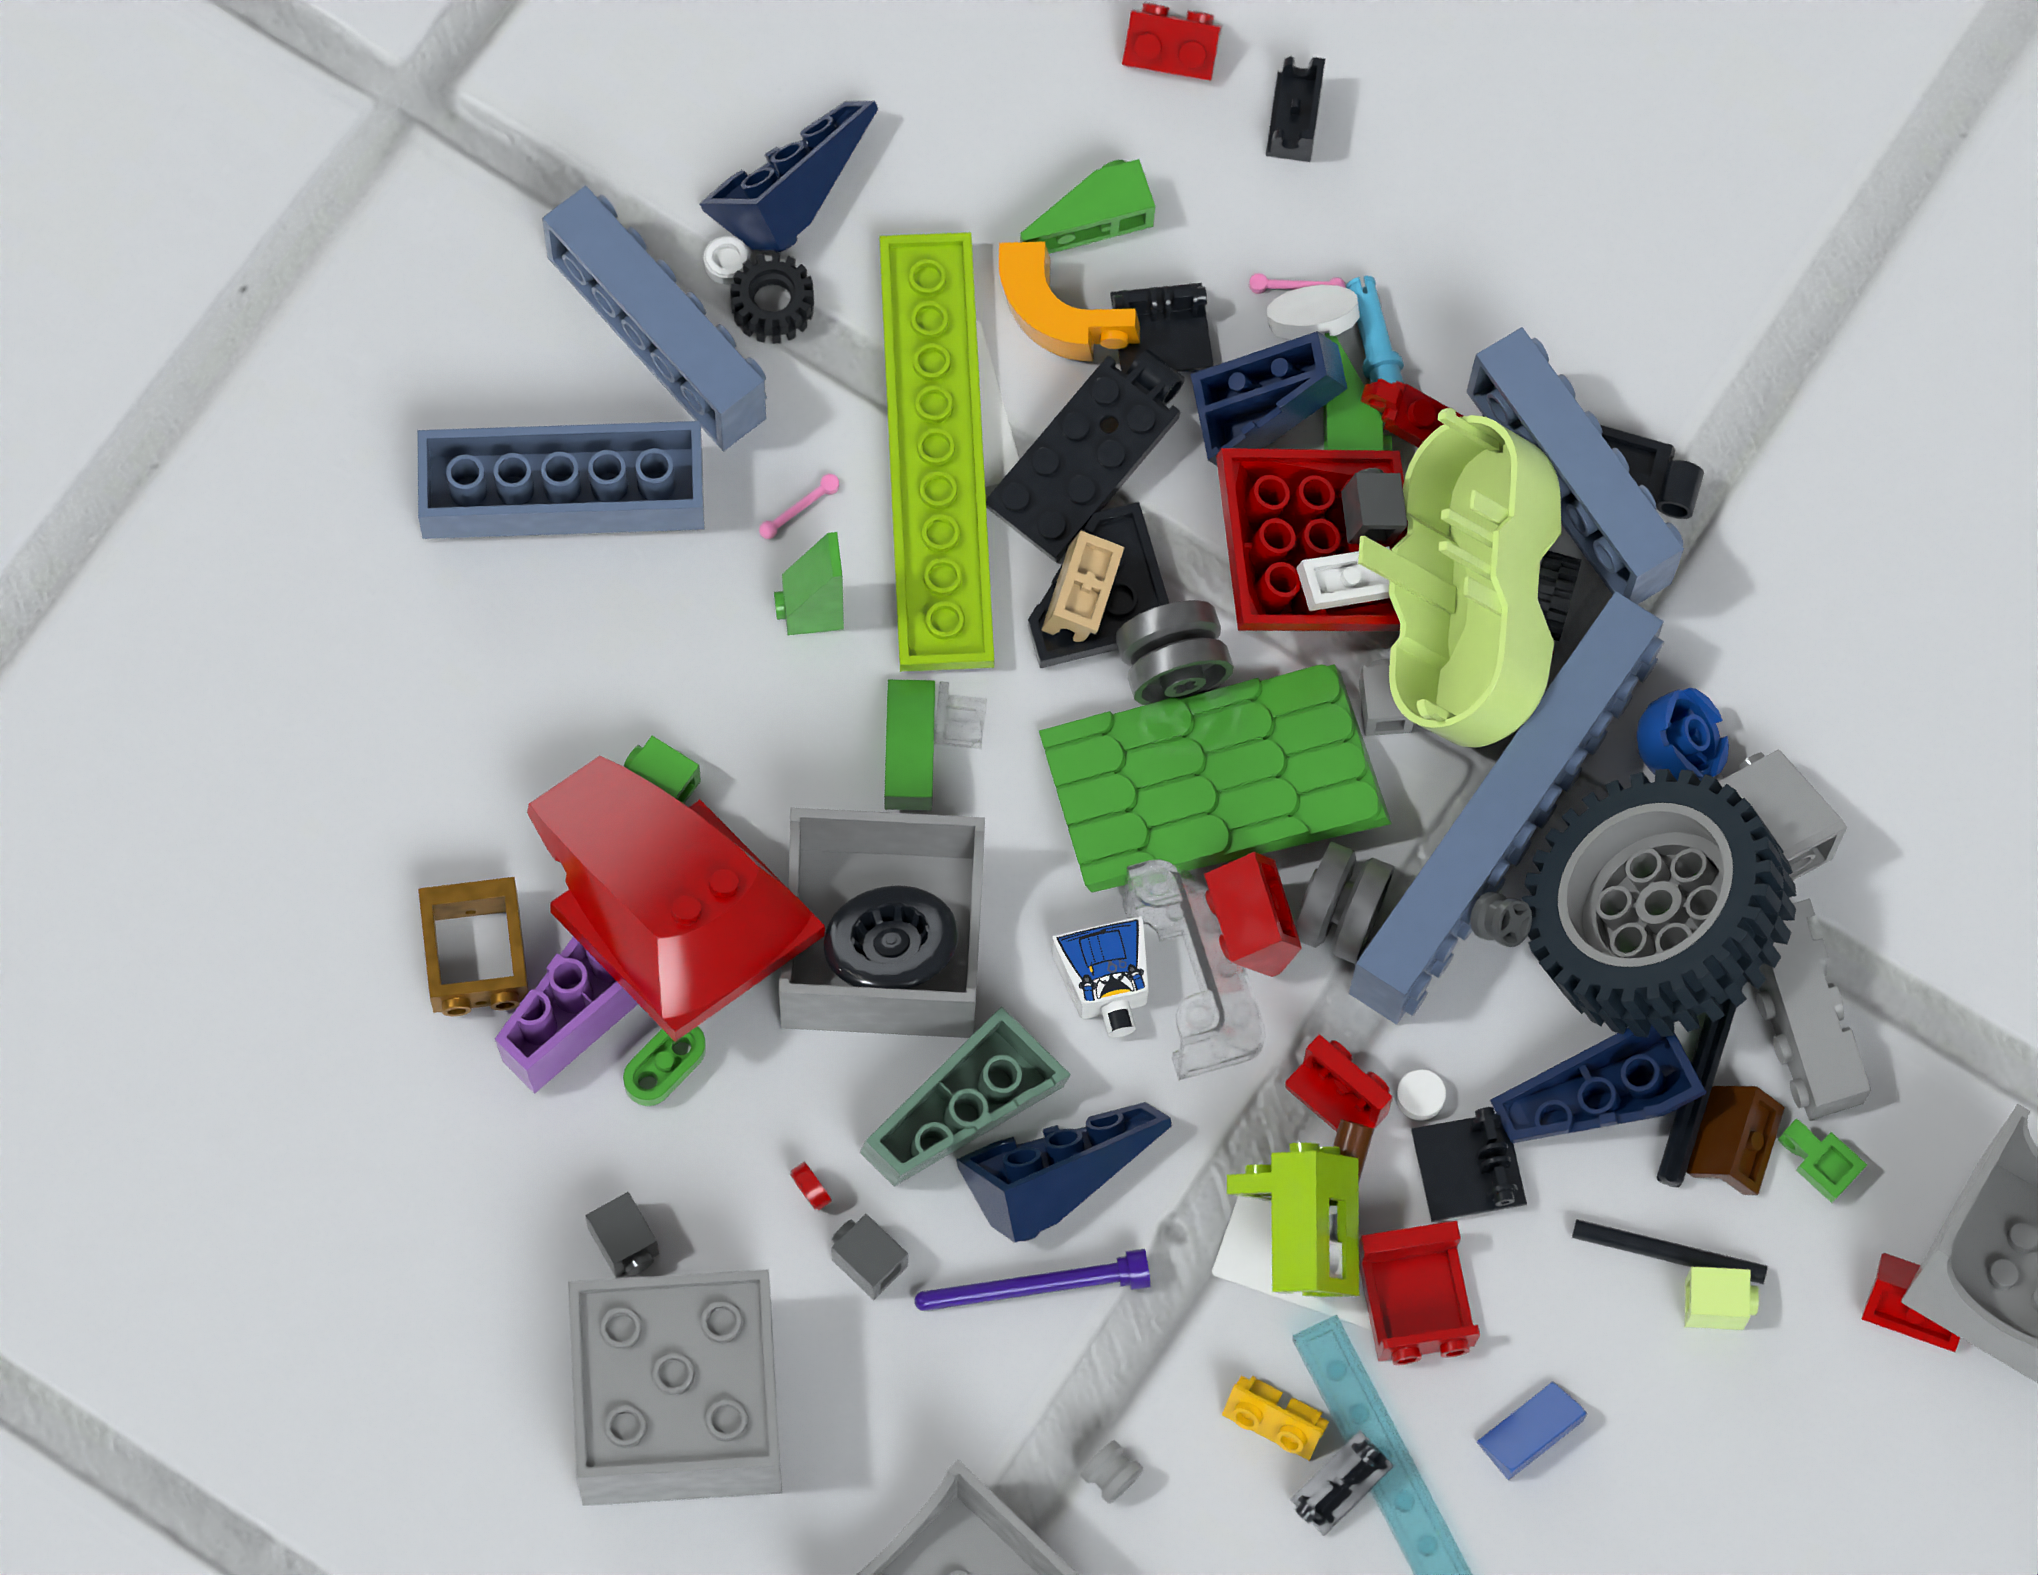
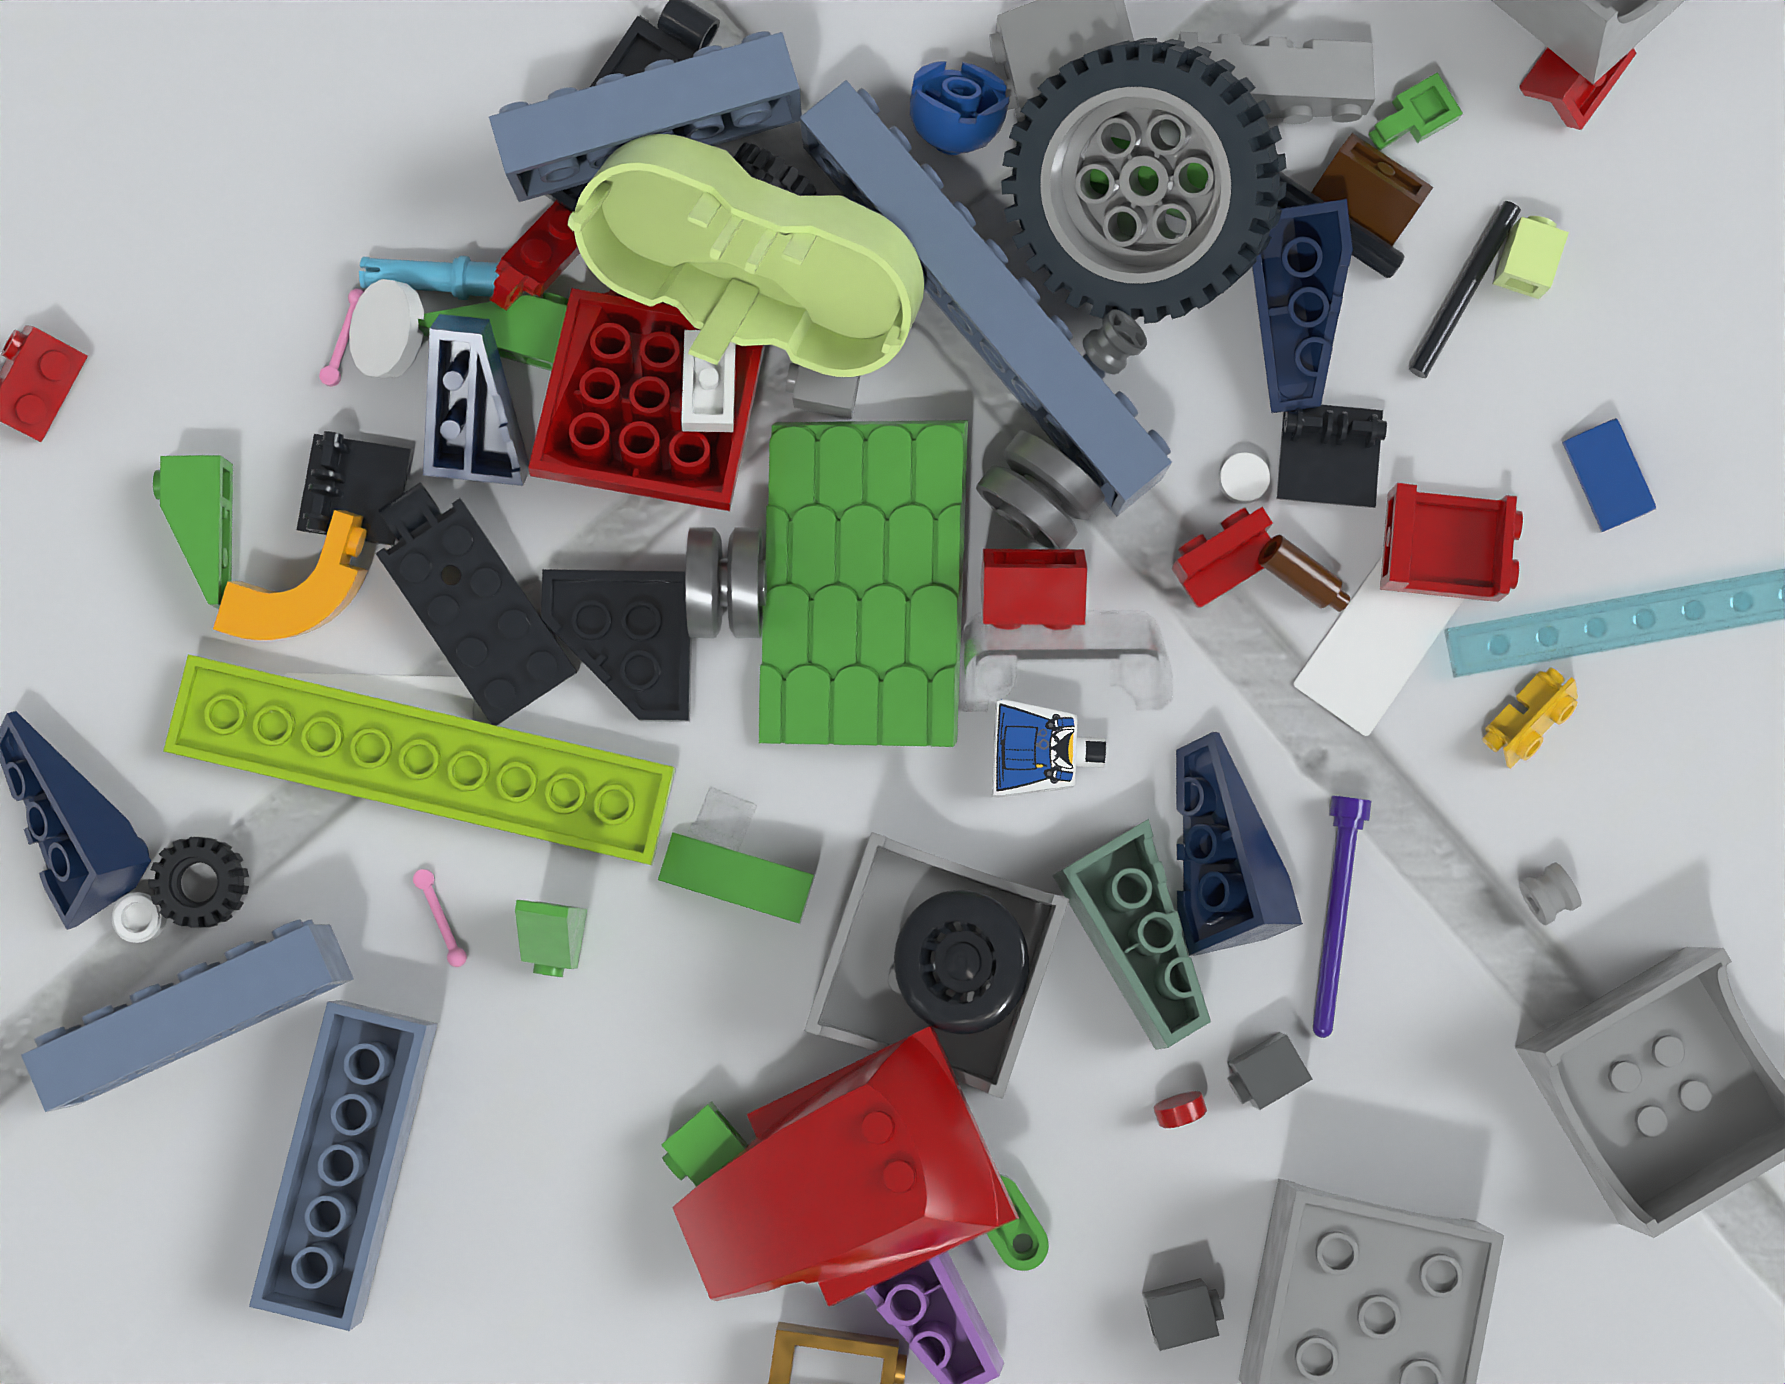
camera: 70 degrees left, 15 degrees up
tan hinge [1041,531,1125,642] -> none
lime brick [1227,1142,1359,1298] -> none
black hinge [1266,56,1325,162] -> none
hinge [1290,1430,1394,1536] -> none
dark grey brick [1341,468,1408,544] -> none

